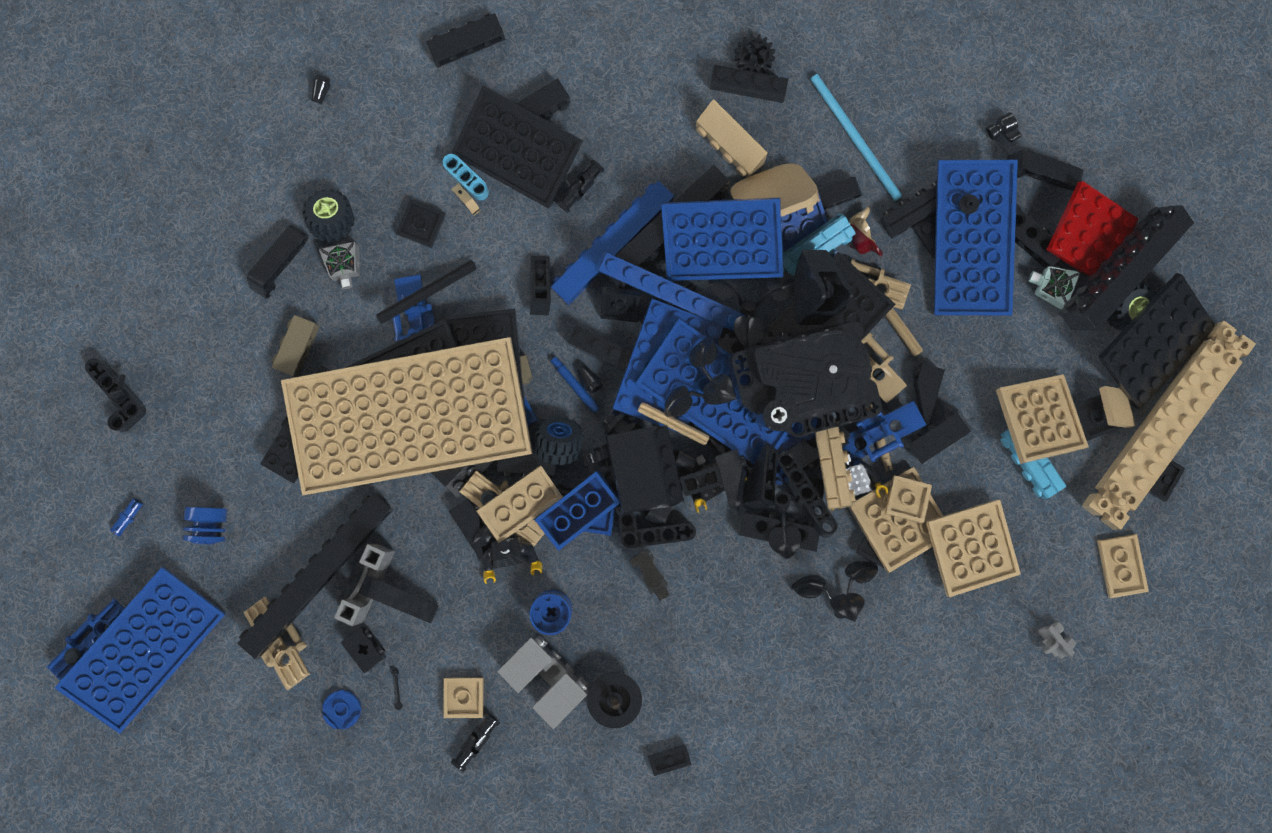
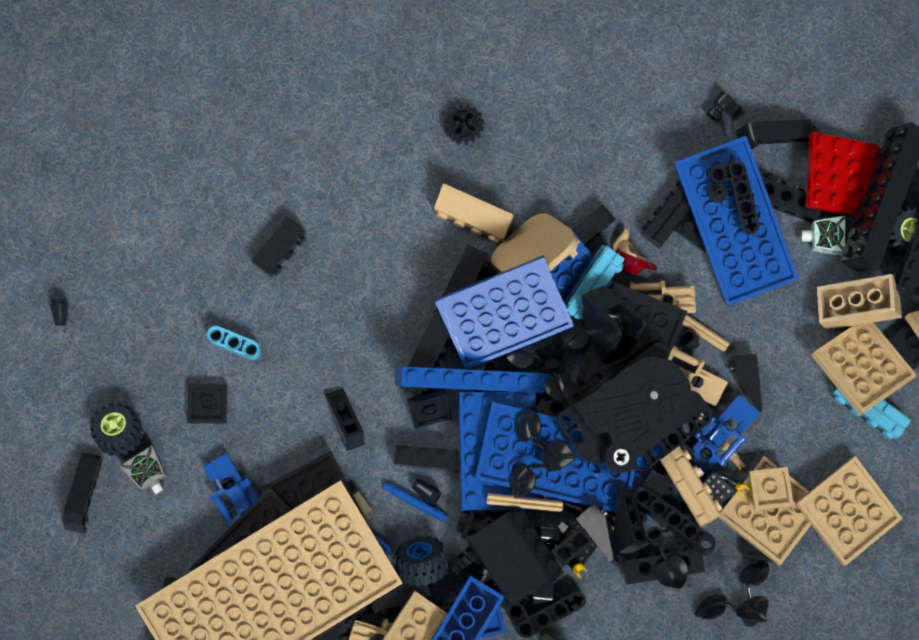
camera: 30 degrees left, 5 degrees down
dark tan brick [272,315,320,377] -> none
black axle [376,260,477,324] -> none
black brick [426,13,506,68] -> none
black plate [451,85,584,209] -> none
tan piece [451,183,481,216] -> none
blue brick [551,181,674,306] -> none
black piece [556,159,604,213] -> none
black brick [710,65,789,103] -> none
medium azure piece [810,74,902,201] -> none
black wedge [908,409,972,464] -> none
none -> black tile [680,329,700,349]
none -> black beam [707,161,760,235]
none -> tan slope [817,274,902,330]

